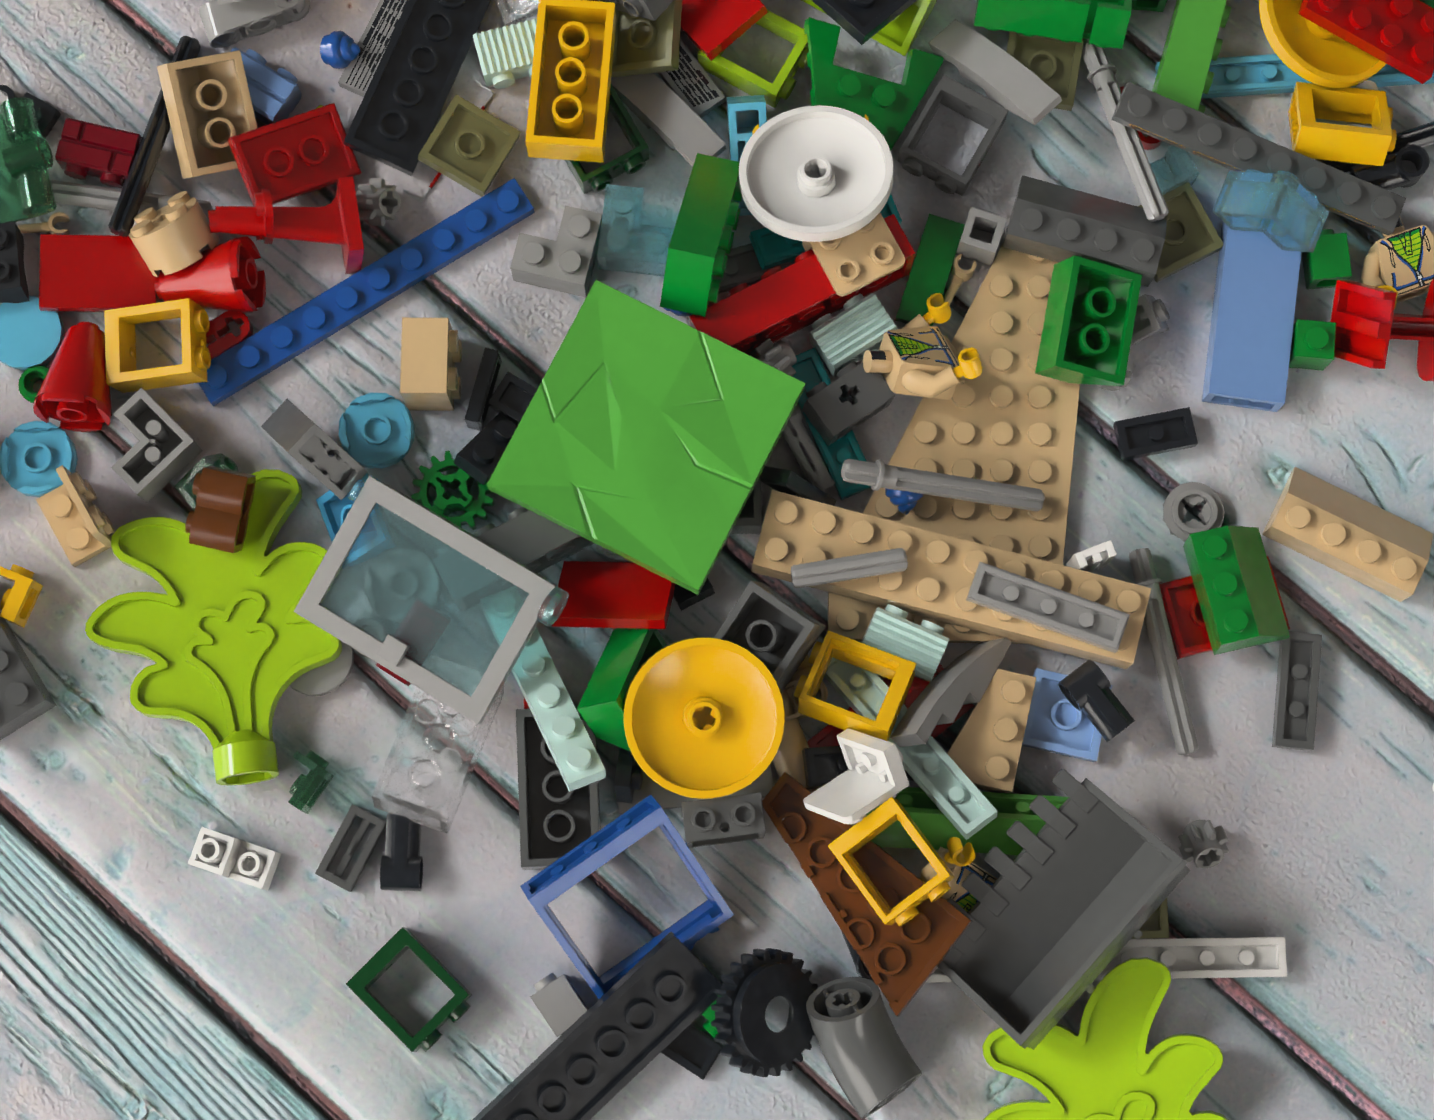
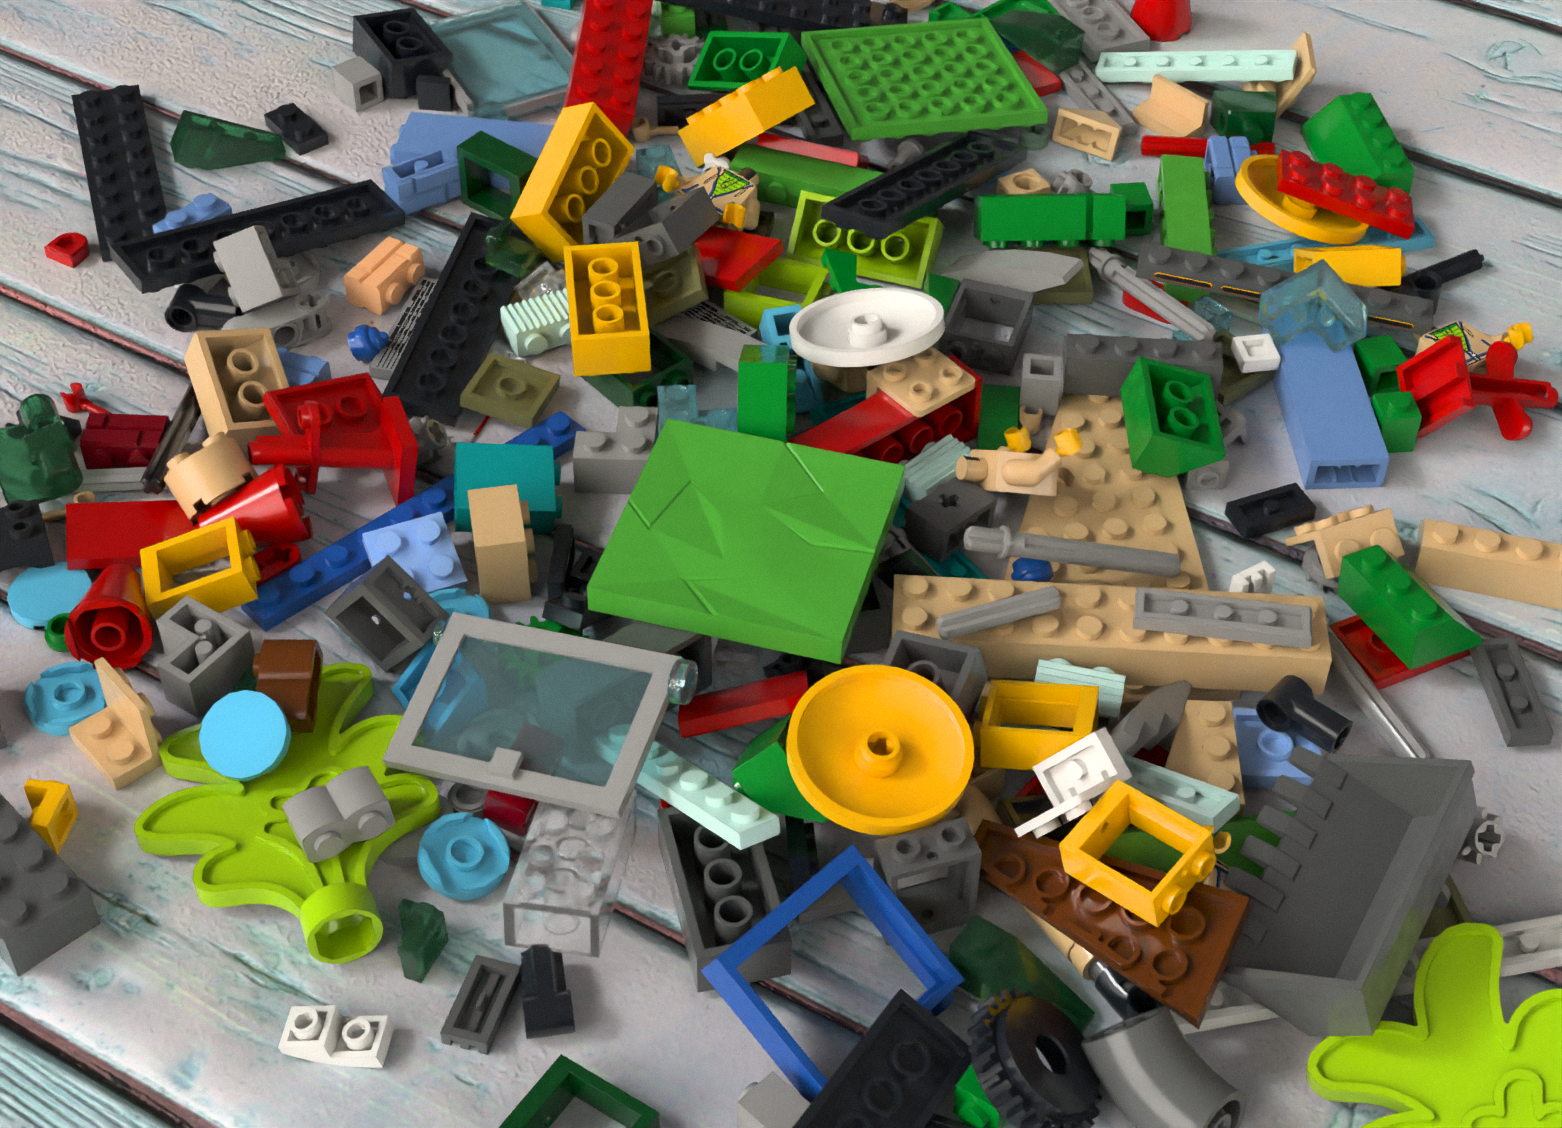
camera: 10 degrees left, 35 degrees down
none -> red hand [60,383,112,415]
none -> medium azure tile [199,690,292,782]
none -> light grey brick [282,766,395,863]
none -> light blue plate [362,511,468,601]
none -> medium azure tile [417,812,511,901]
none -> teal brick [453,442,563,534]
none -> clear green slope [948,914,1095,1033]
none -> white plate [1231,333,1281,373]
none -> tan bracket [1285,504,1405,579]

